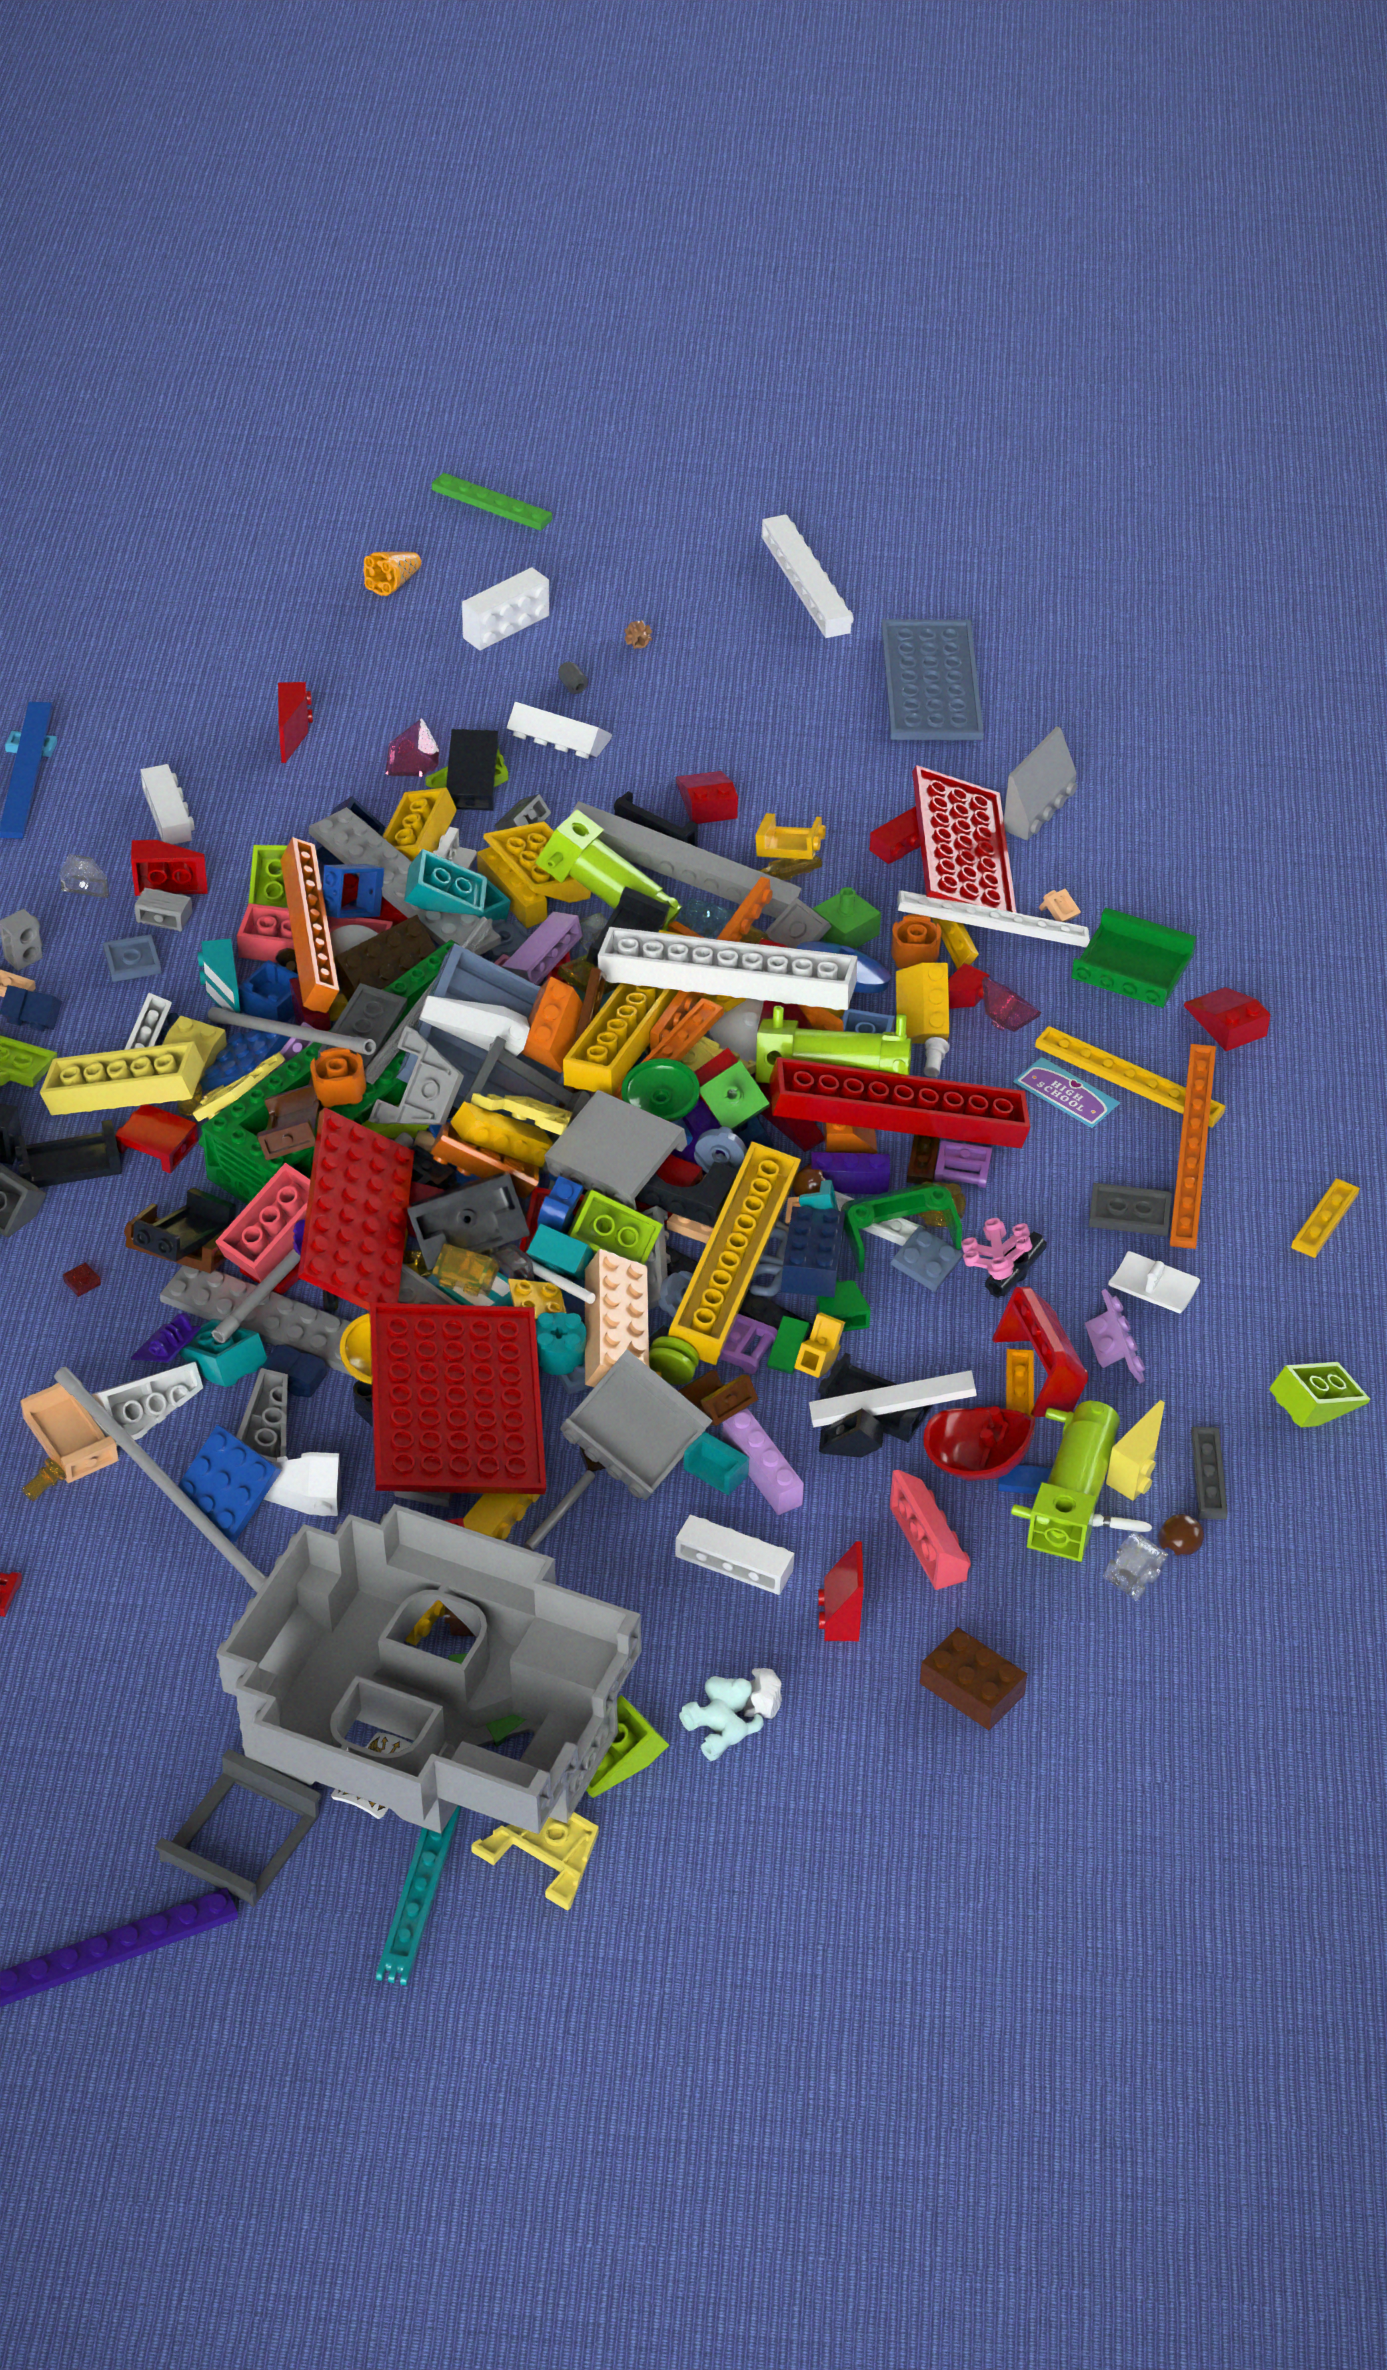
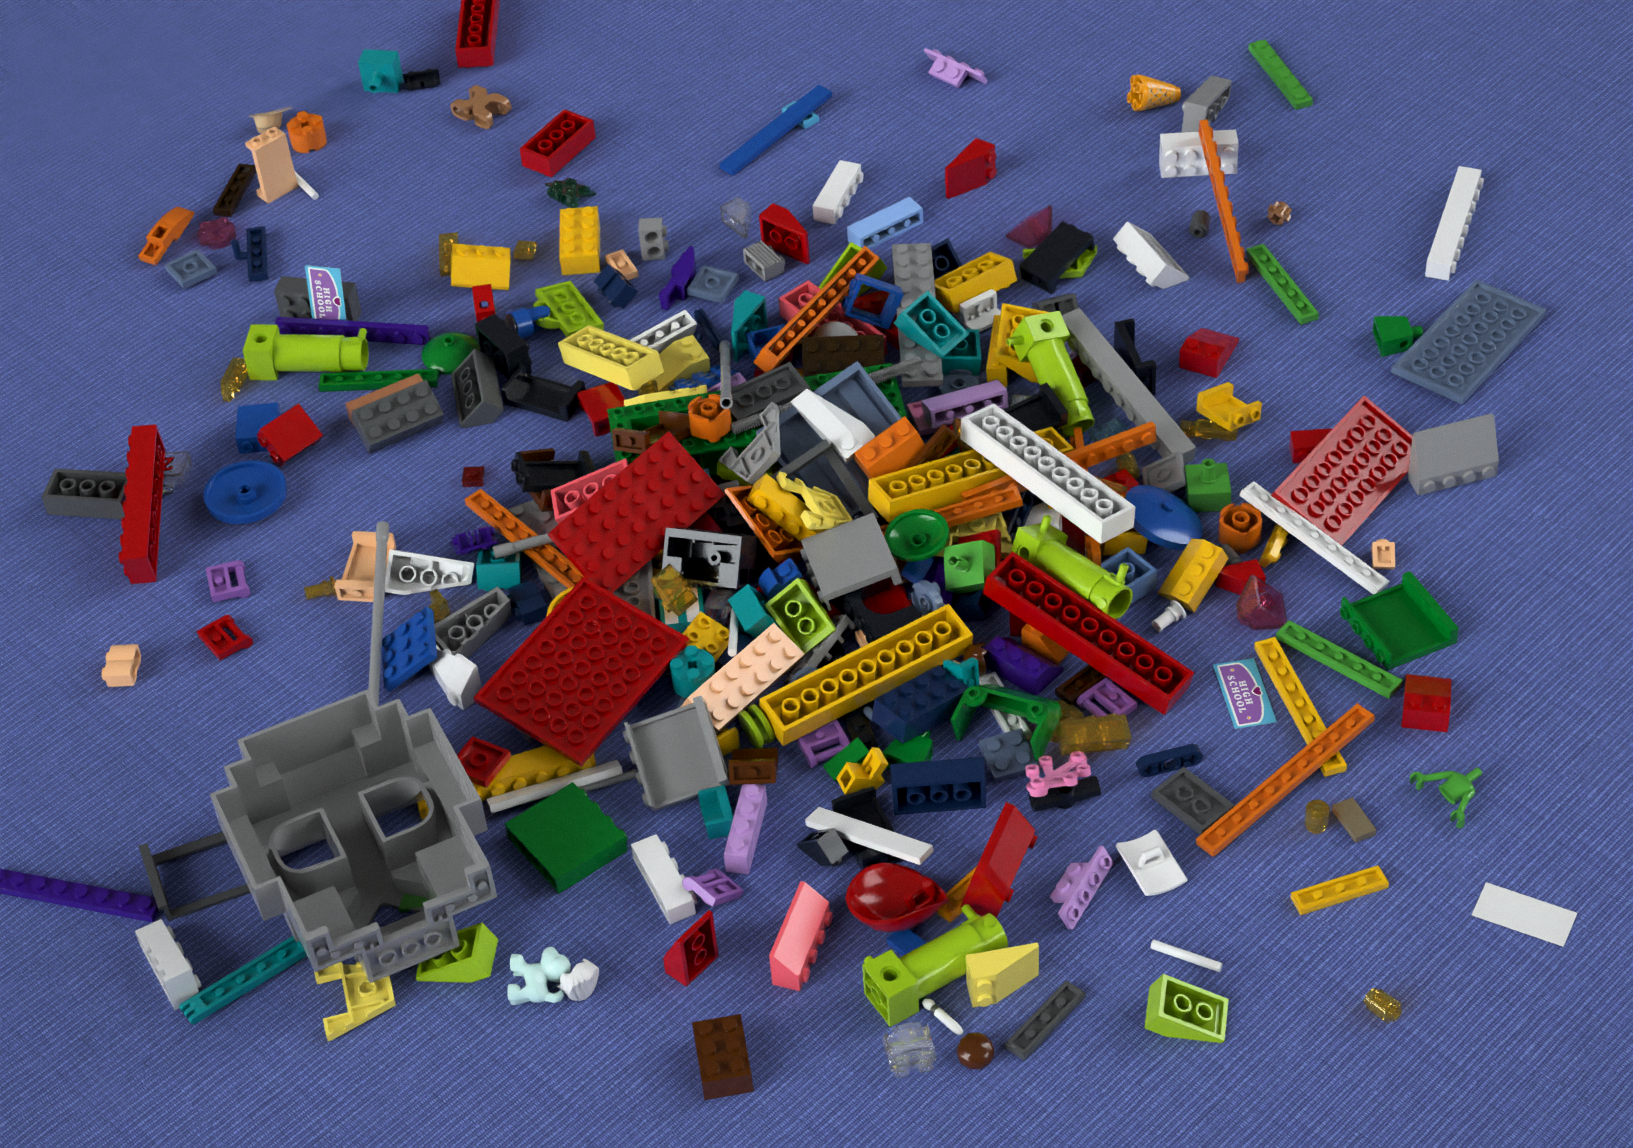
camera: 45 degrees right, 0 degrees up
none -> white wedge [135,919,202,1010]
none -> clear yellow panel [418,589,450,624]
none -> orange plate [464,489,584,588]
none -> white tile [486,760,623,813]
none -> green brick [504,782,628,894]
none -> dark purple slope [659,246,696,311]
none -> medium lavender plate [682,868,744,907]
none -> dark blue axle [694,308,723,350]
none -> light blue brick [847,197,923,249]
none -> dark blue brick [890,757,986,815]
none -> lavender bracket [924,48,987,88]
none -> clear yellow brick [1056,713,1132,756]
none -> dark blue beam [1136,744,1203,777]
none -> white bar [1150,940,1222,972]
none -> light grey wedge [1181,75,1232,133]
none -> orange plate [1198,119,1249,283]
none -> bright green plate [1246,243,1319,325]
none -> bright green plate [1276,620,1402,699]
none -> clear yellow brick [1304,800,1330,834]
none -> dark tan tile [1332,797,1377,843]
none -> green torso [1372,316,1423,357]
none -> bright green piece [1410,767,1482,828]

